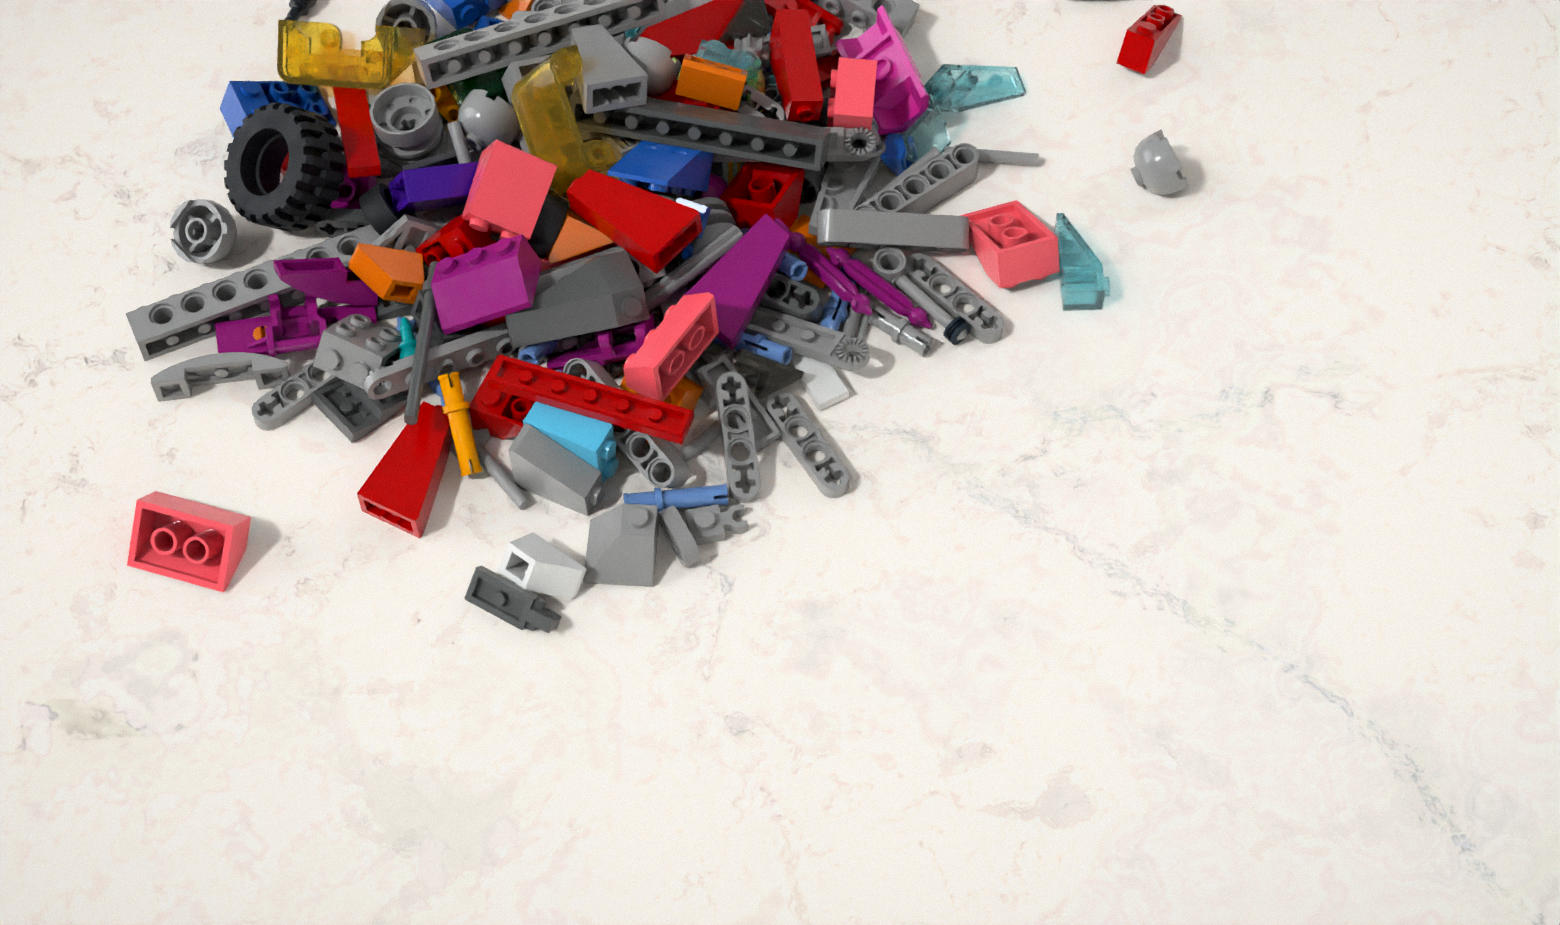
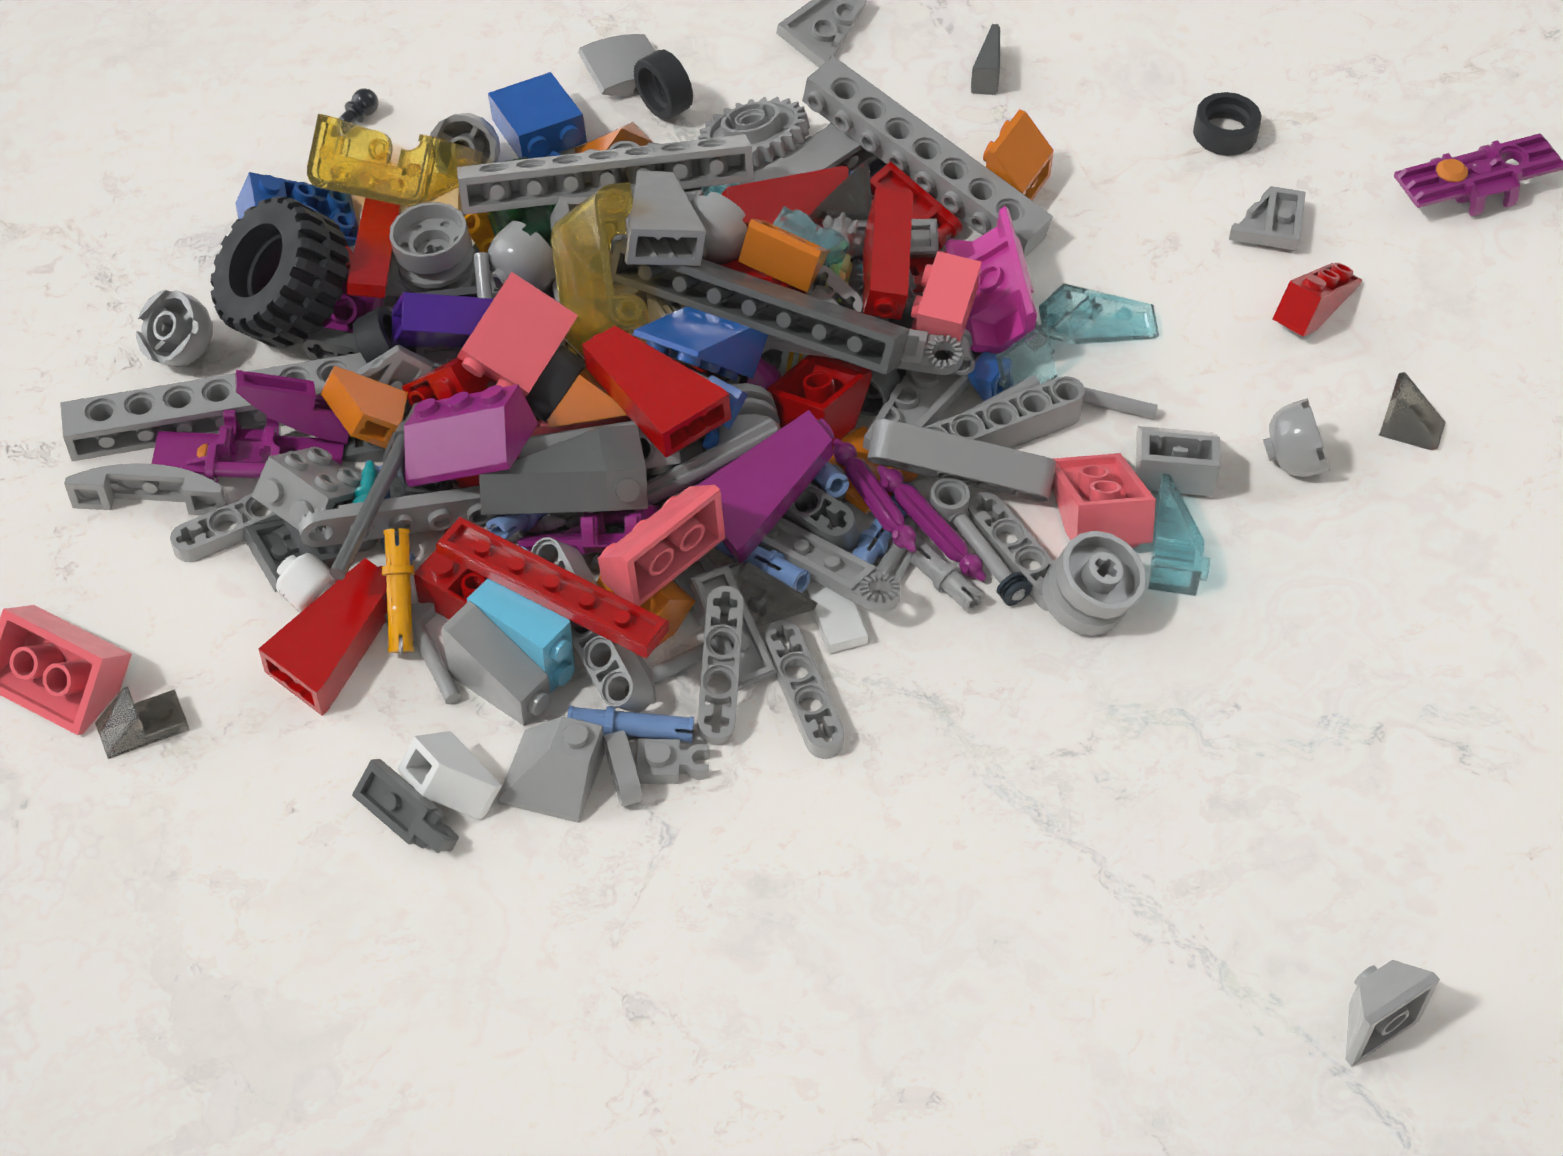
camera: 10 degrees right, 5 degrees down
none -> clear smoke slope [95,686,190,759]
none -> white head [276,553,337,612]
none -> light grey wheel [1042,531,1146,636]
none -> light grey slope [1136,426,1220,496]
none -> light grey slope [1345,960,1440,1067]
none -> clear smoke slope [1379,372,1446,451]

